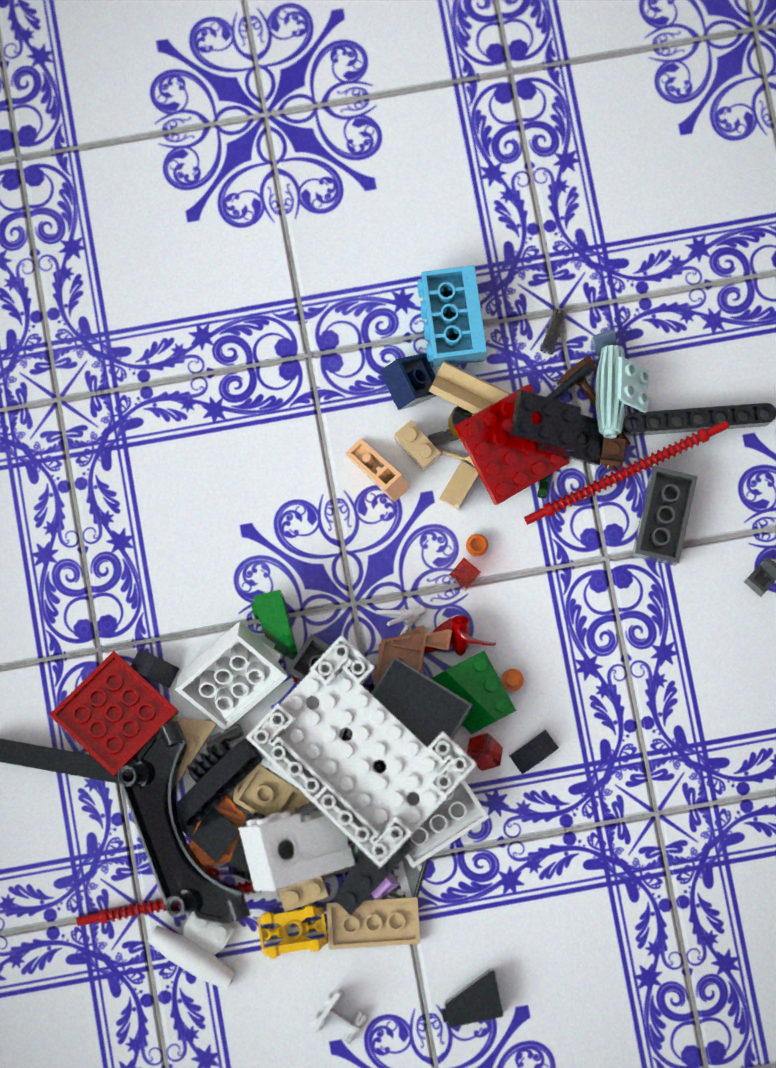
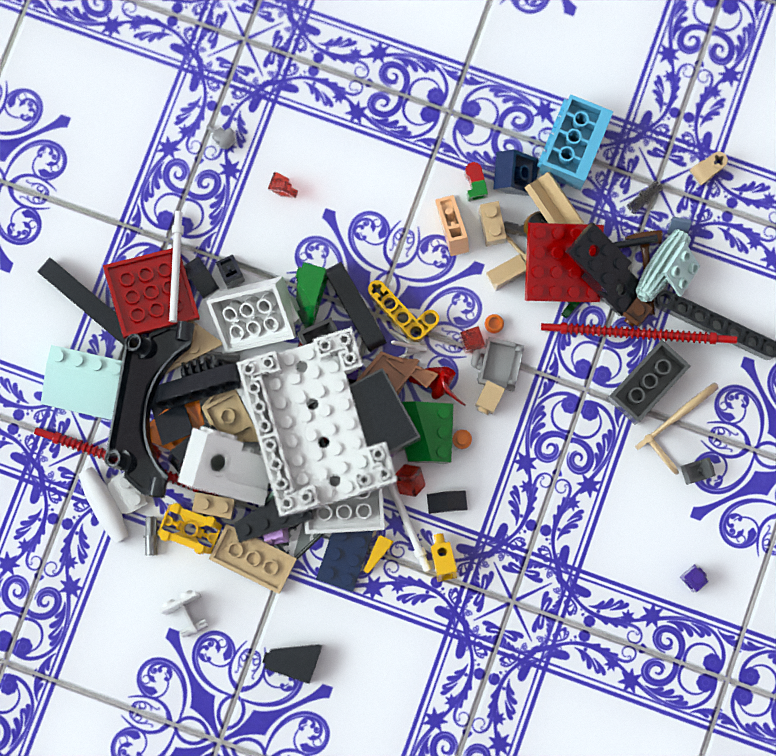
camera: 25 degrees right, 0 degrees up
none -> light aqua slope [41,345,122,420]
none -> flat silver axle [143,516,159,556]
none -> white bar [169,211,184,323]
none -> light grey piece [206,124,236,149]
none -> black slope [216,254,245,289]
none -> clear red bracket [268,172,298,198]
none -> dark blue plate [316,531,374,592]
none -> black beam [326,262,387,352]
none -> yellow slope [364,535,394,573]
none -> yellow beam [368,280,439,342]
none -> white bar [387,482,431,572]
none -> yellow torso [431,533,457,582]
none -> leg [465,162,488,202]
none -> light grey piece [470,337,524,391]
none -> tan slope [475,380,505,415]
none -> tan animal [635,383,719,475]
none -> tan piece [689,152,728,186]

